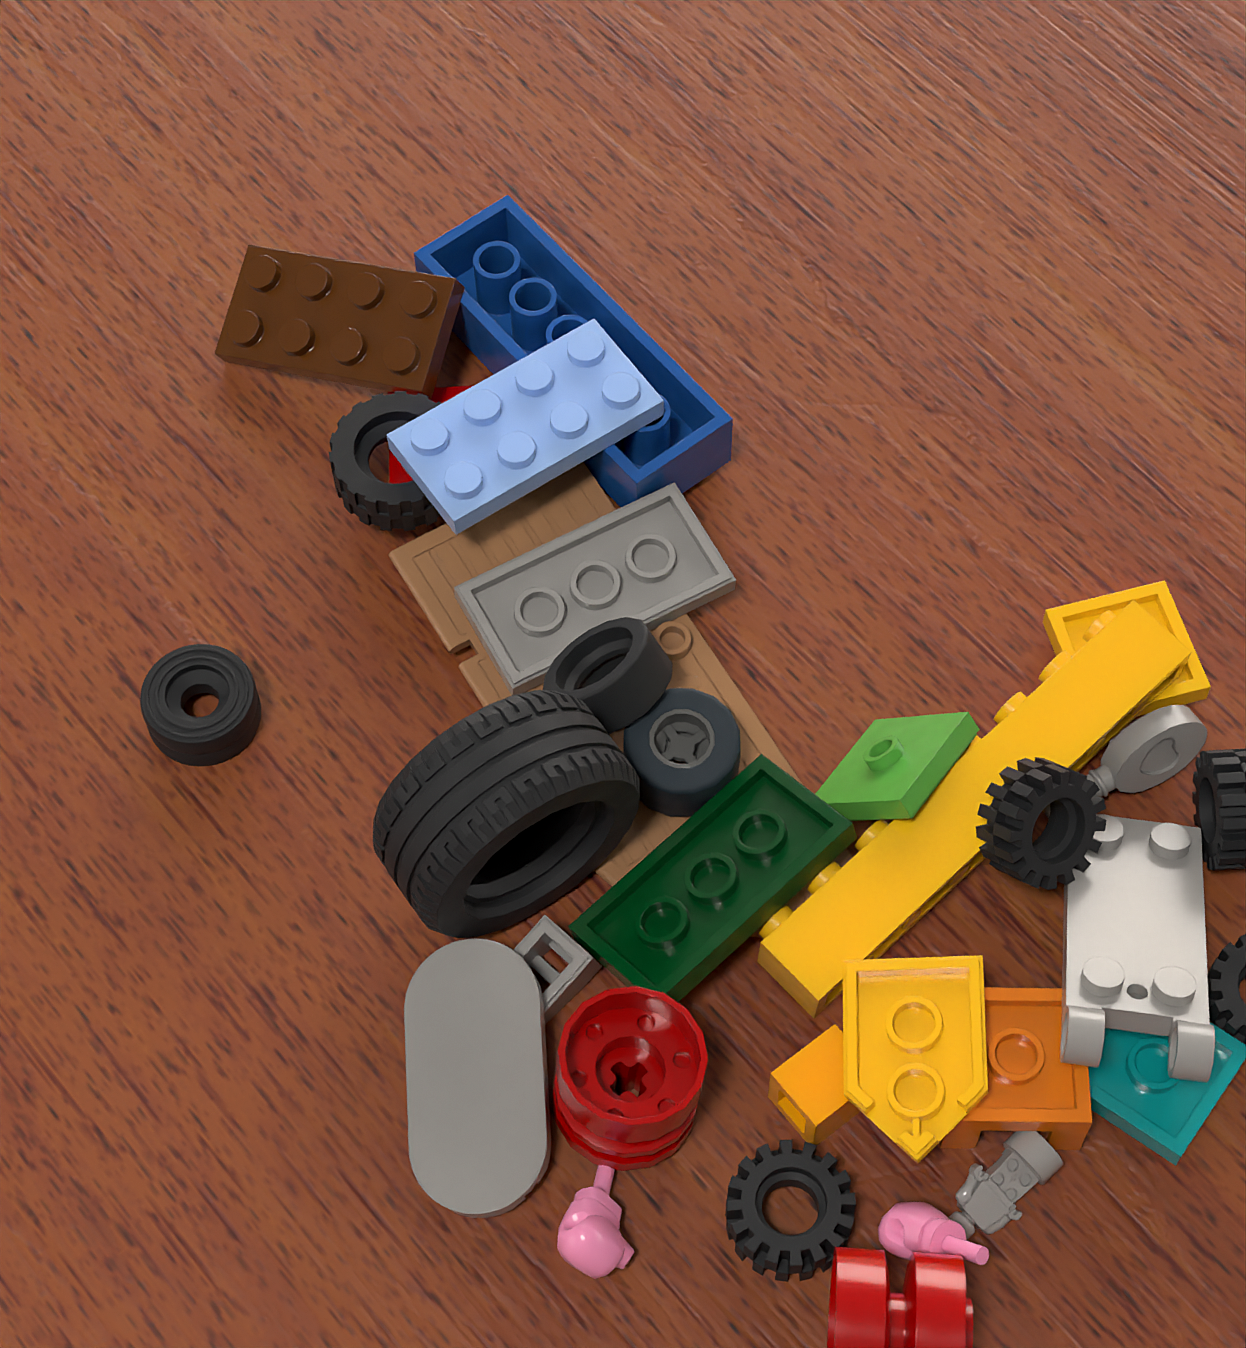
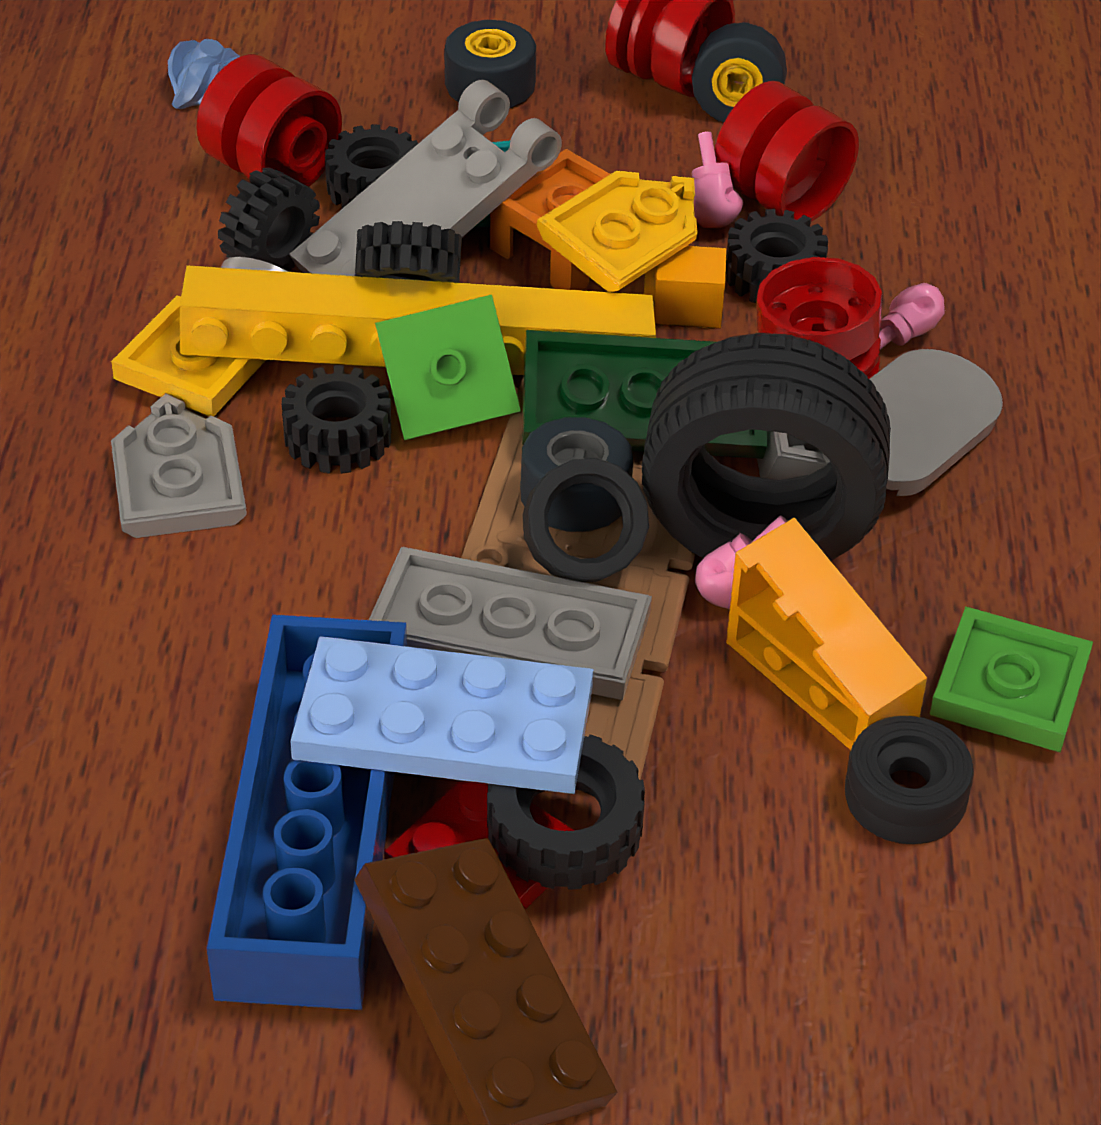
camera: 140 degrees left, 15 degrees down
none -> light grey tile [111,393,247,538]
none -> black tyre [281,365,392,473]
none -> light orange wedge [726,518,927,750]
none -> bright green plate [930,606,1093,753]

